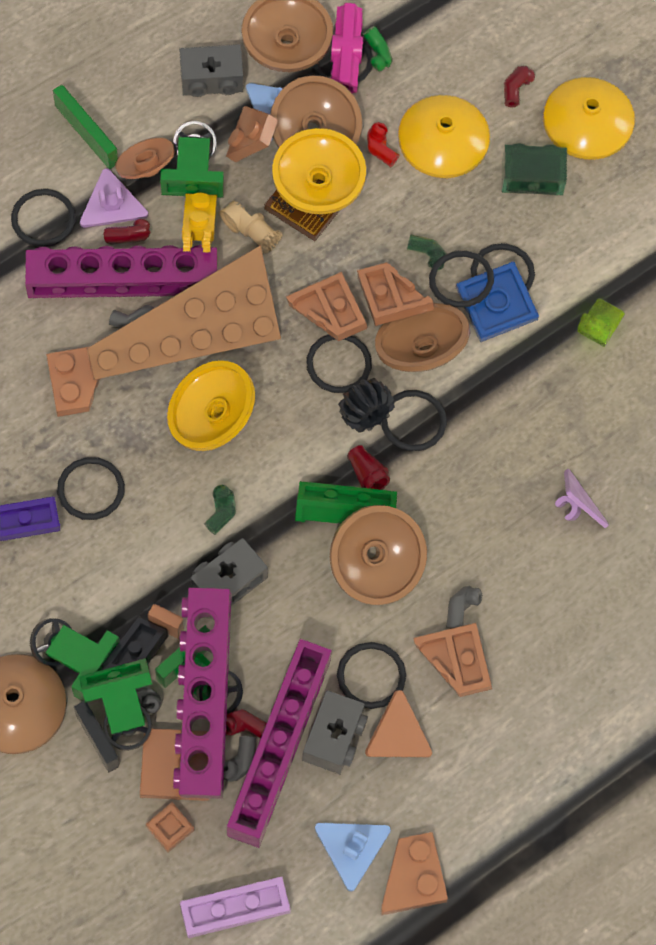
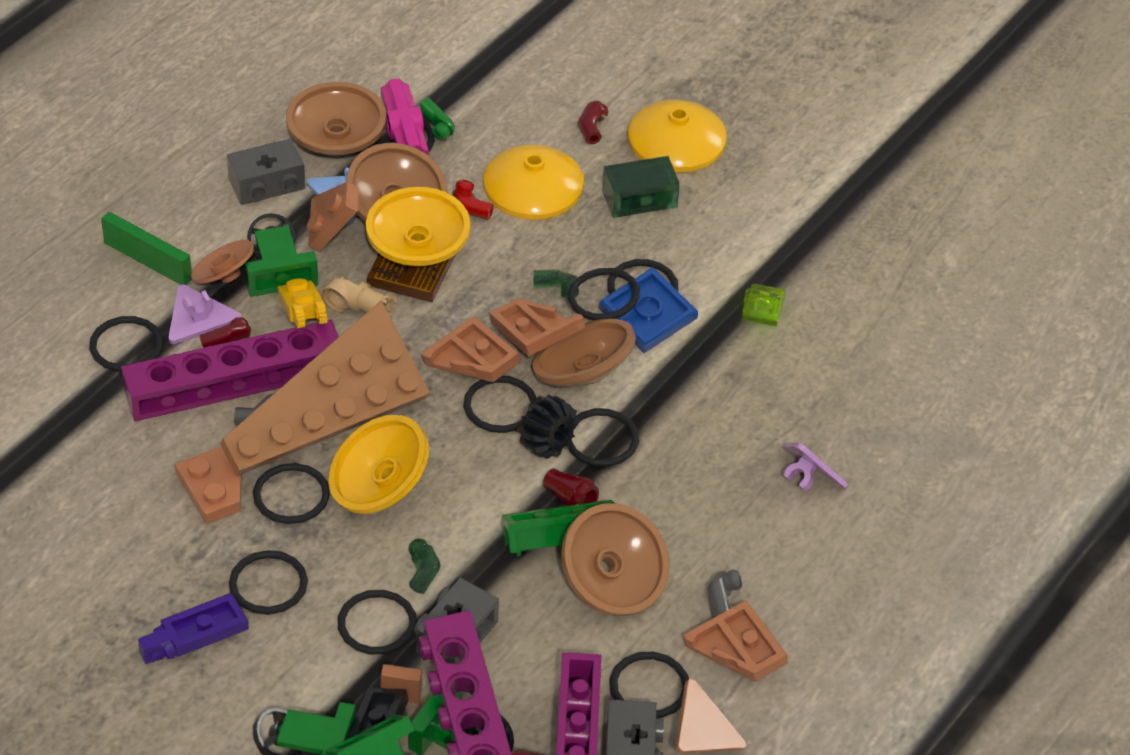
camera: 15 degrees left, 20 degrees down
none -> black piece [253,463,330,524]
none -> black piece [337,590,417,655]

